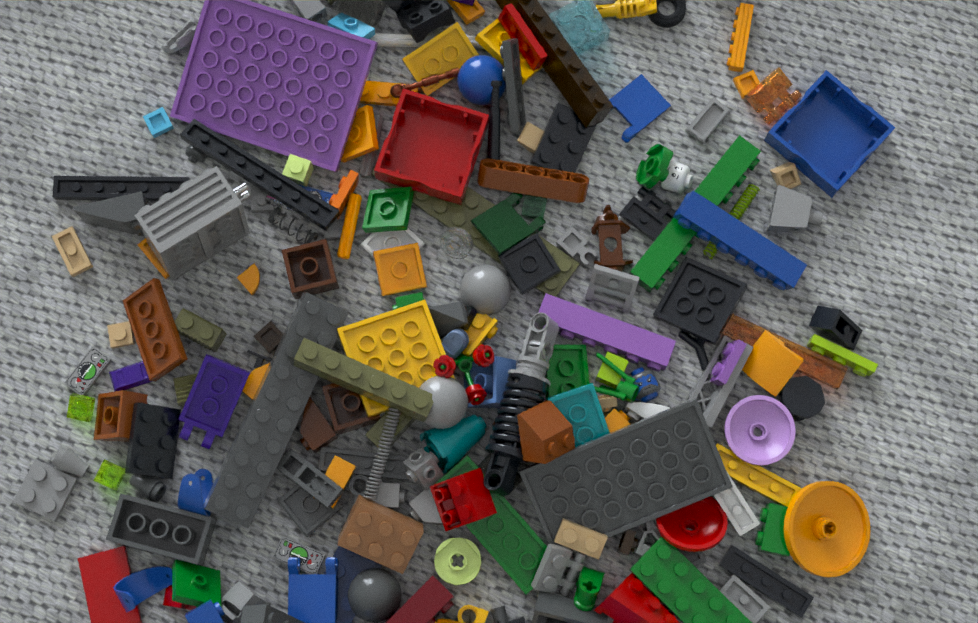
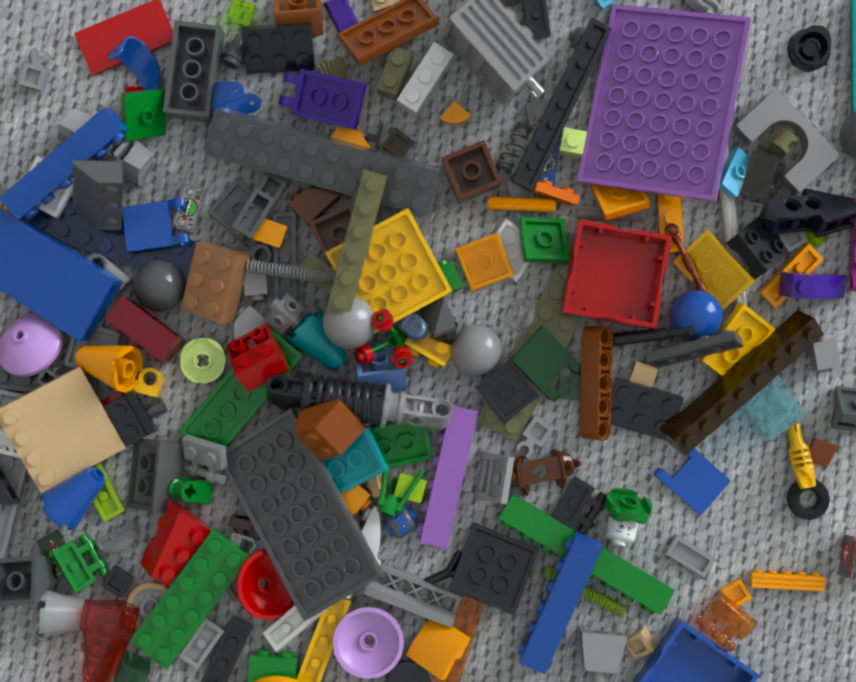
camera: 80 degrees right, 10 degrees up
red plate [498,3,548,71] -> none
tan plate [554,518,608,560] -> none
medium lavender plate [710,340,747,386] -> none
none -> white brick [397,42,454,117]

